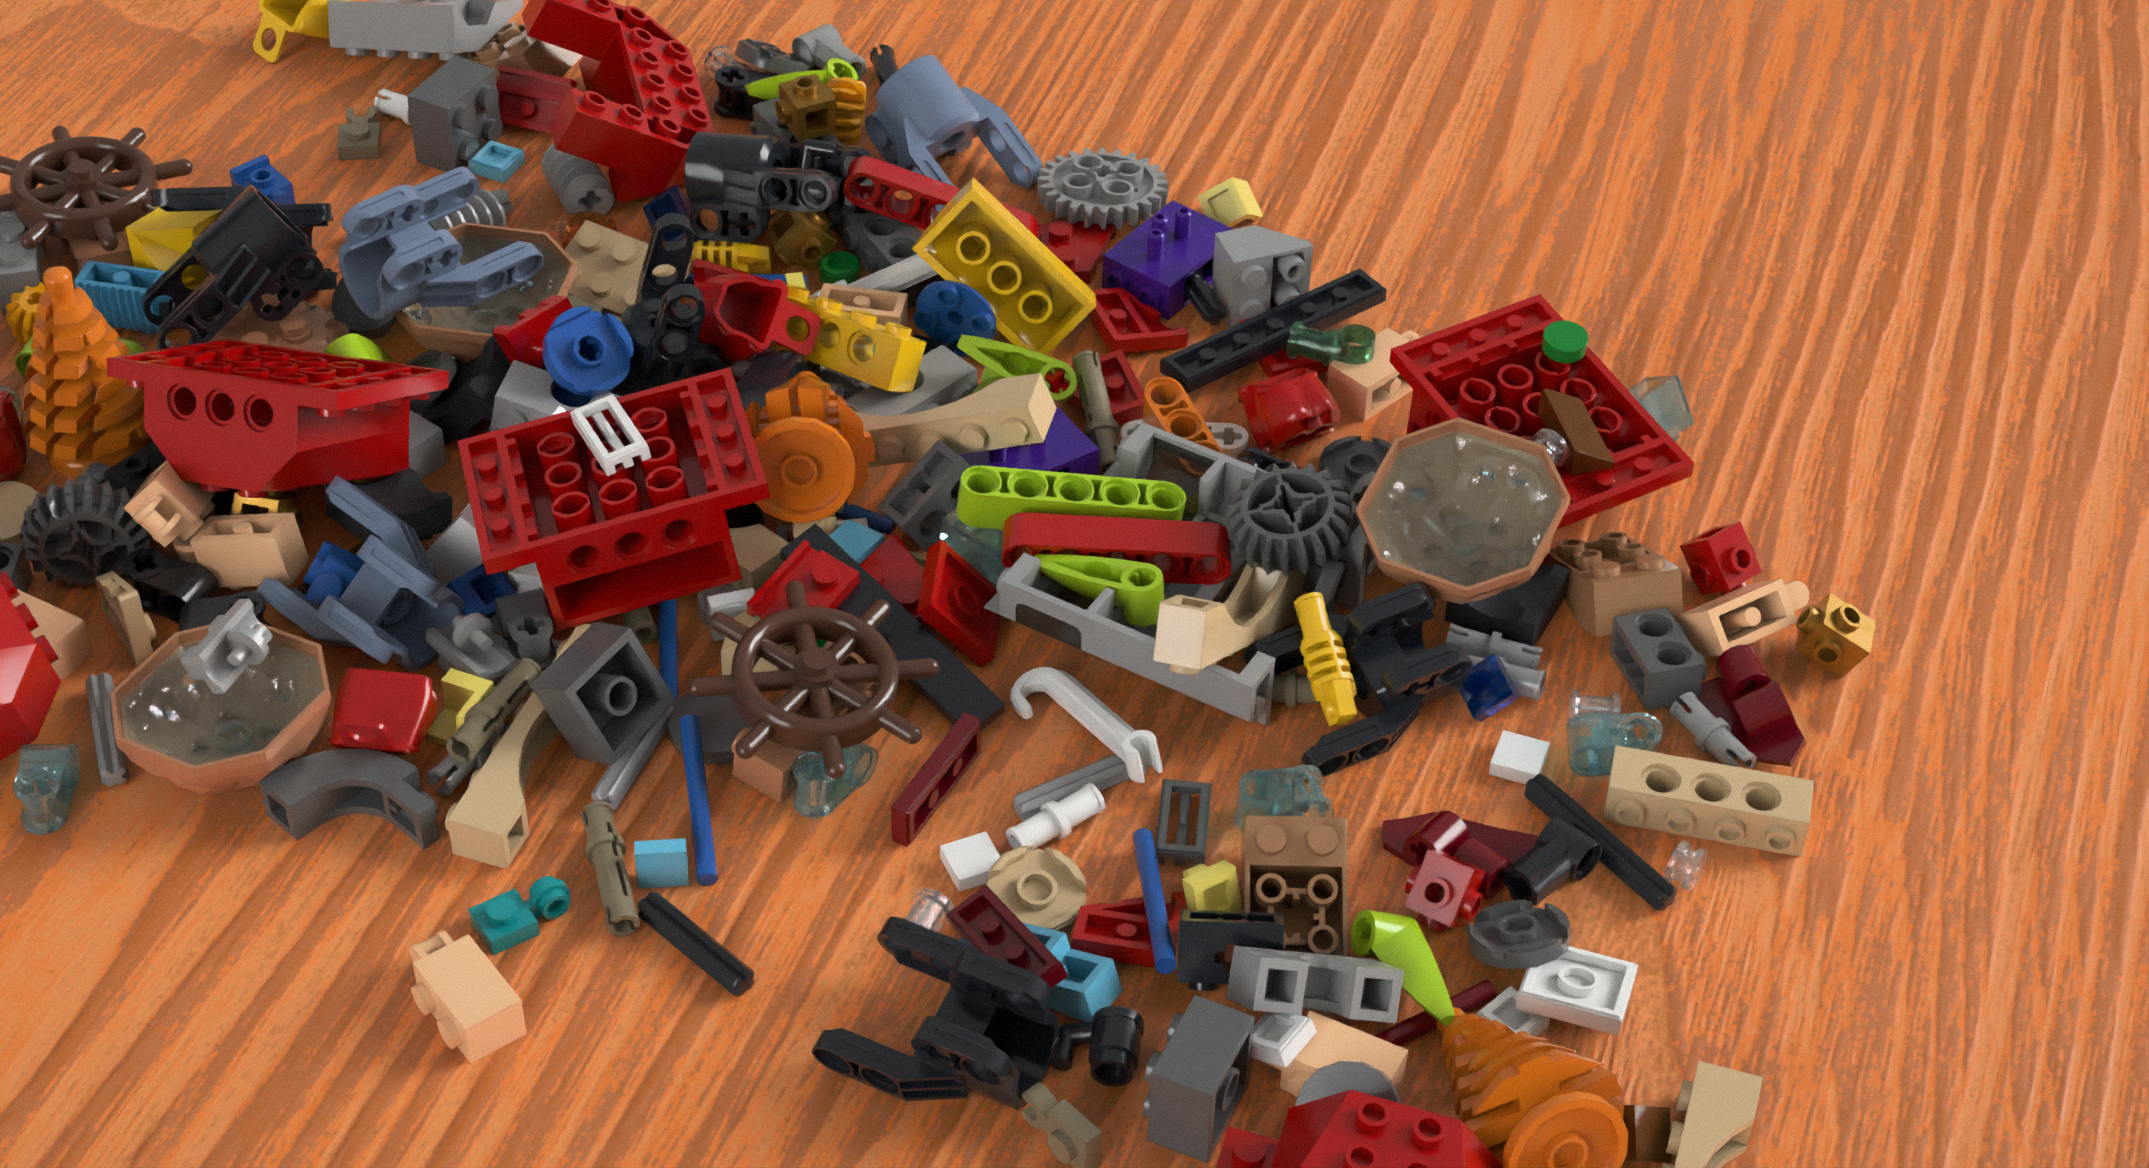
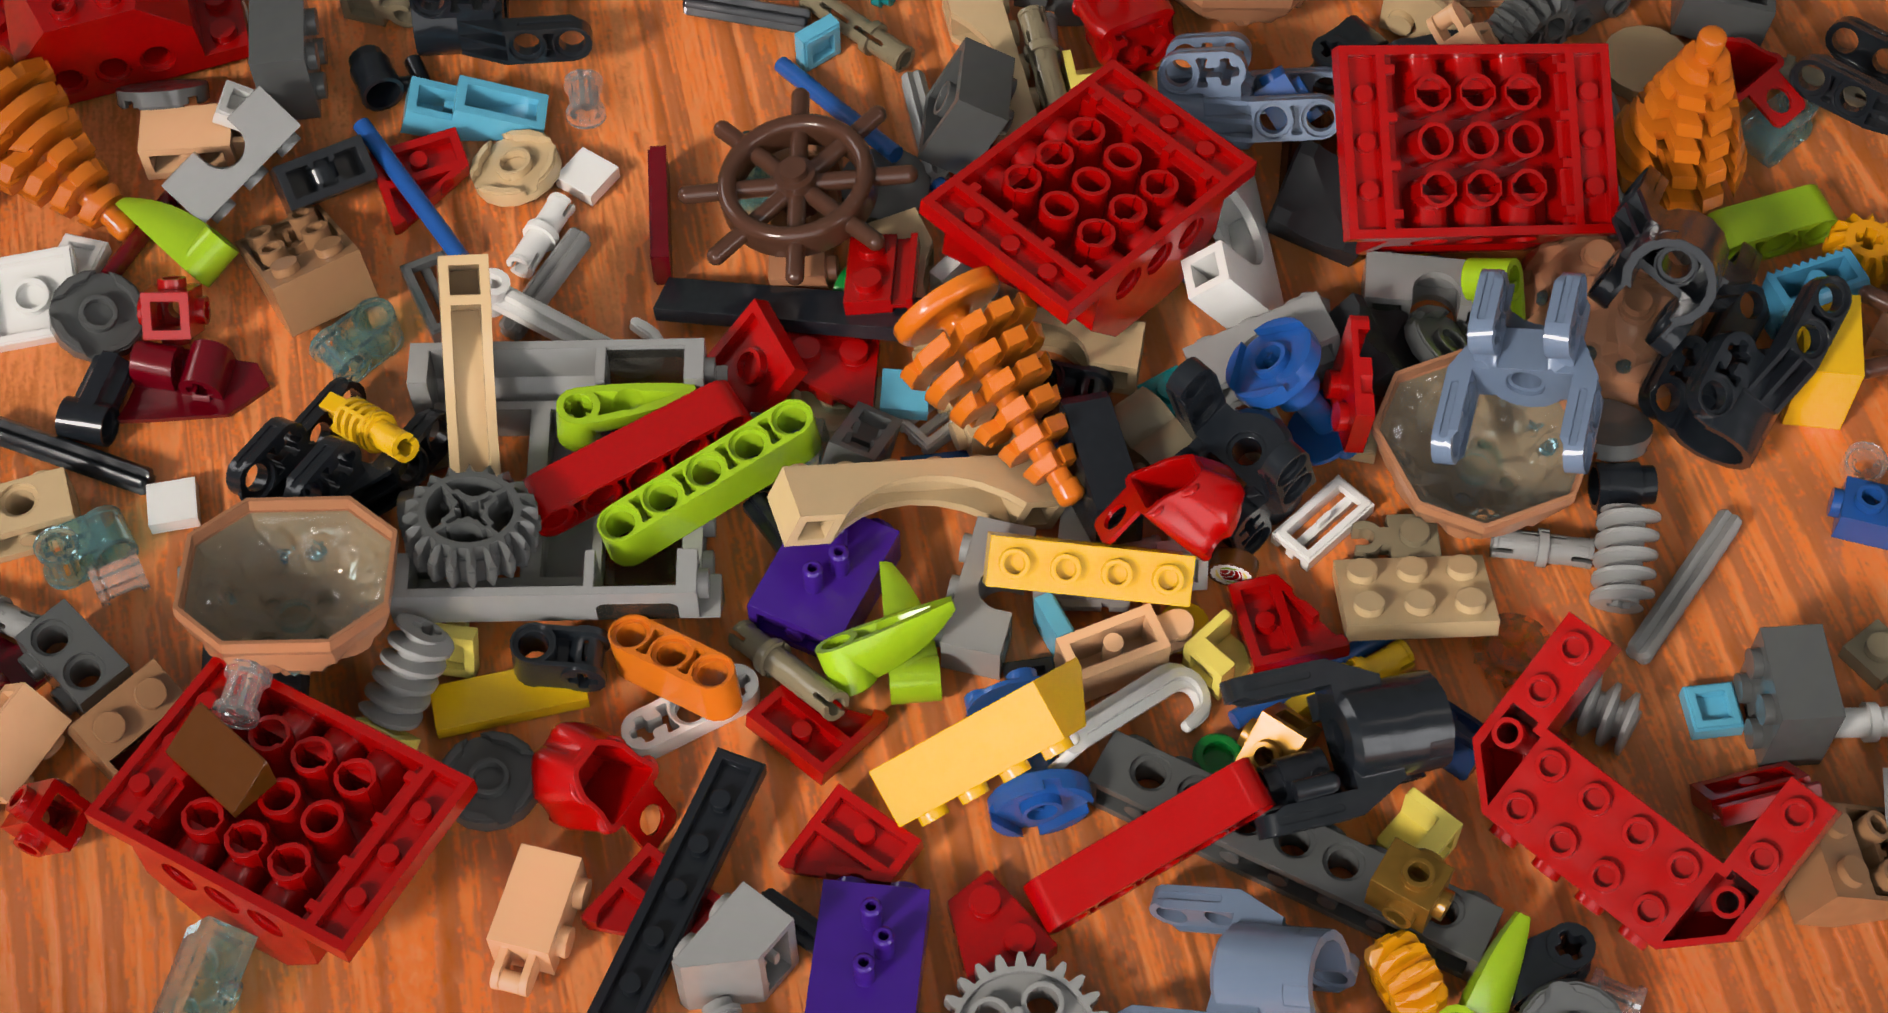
camera: 150 degrees right, 15 degrees up
white tile [570,394,651,476] -> none
dark red tile [945,885,1068,989] -> none
light yellow tile [1182,859,1243,911] -> none
clear green connector [1287,321,1376,367] -> none
green tile [1541,321,1589,363] -> none

